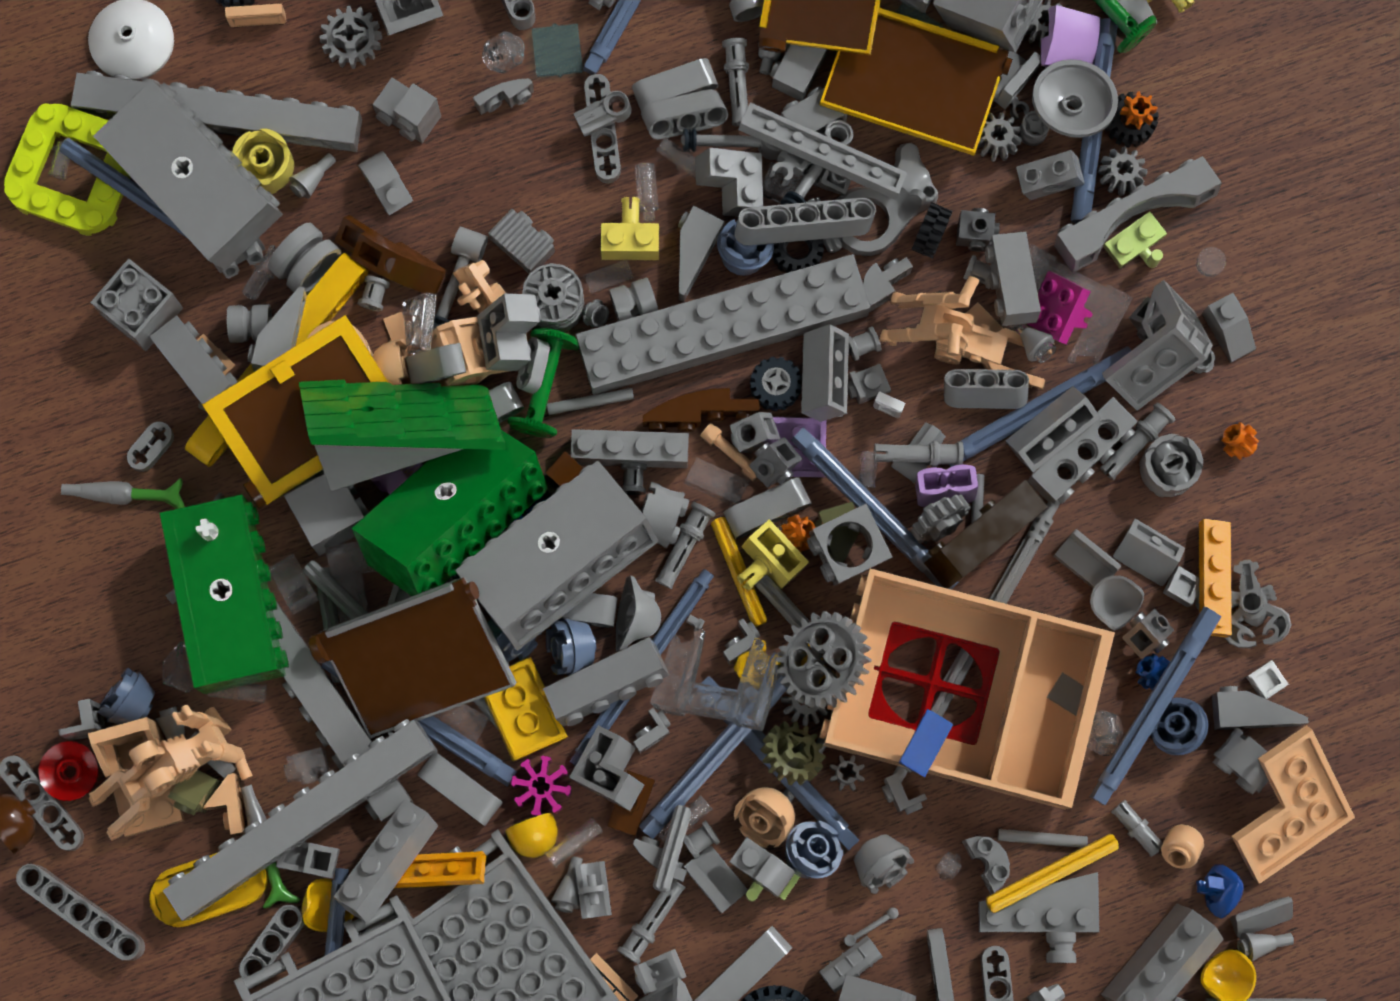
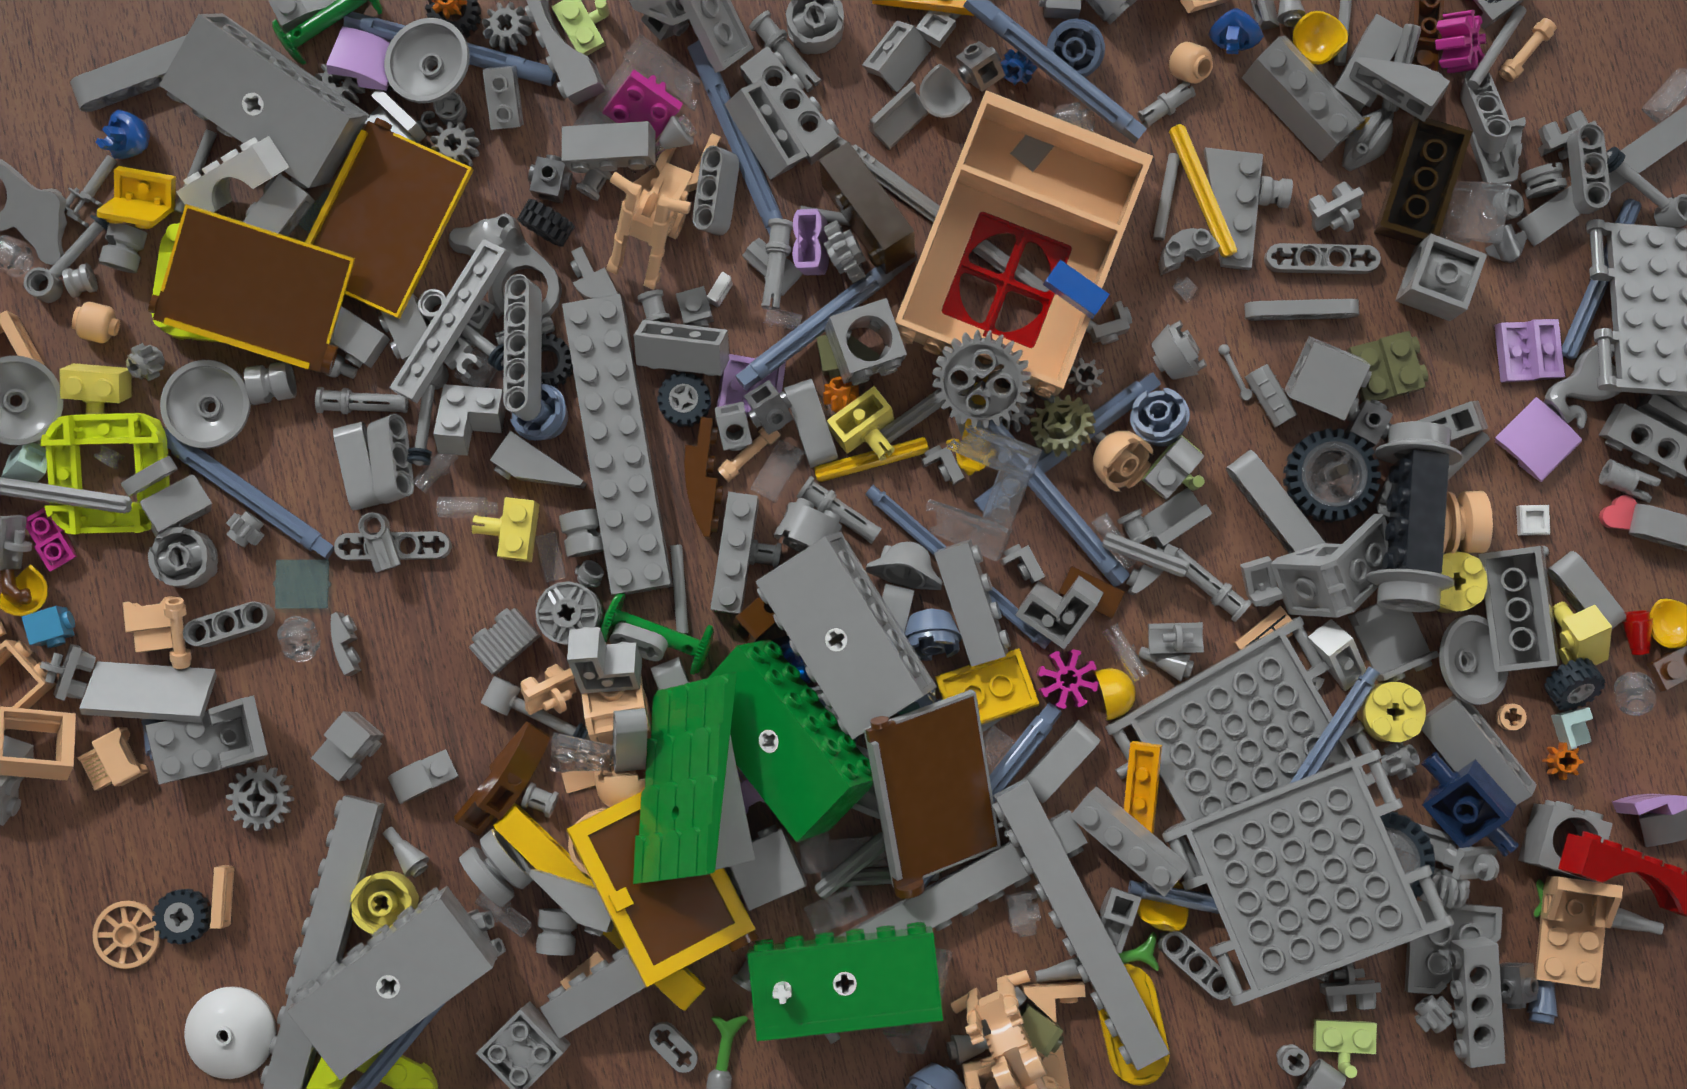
camera: 80 degrees left, 5 degrees up
light grey piece [686,614,705,631] -> none

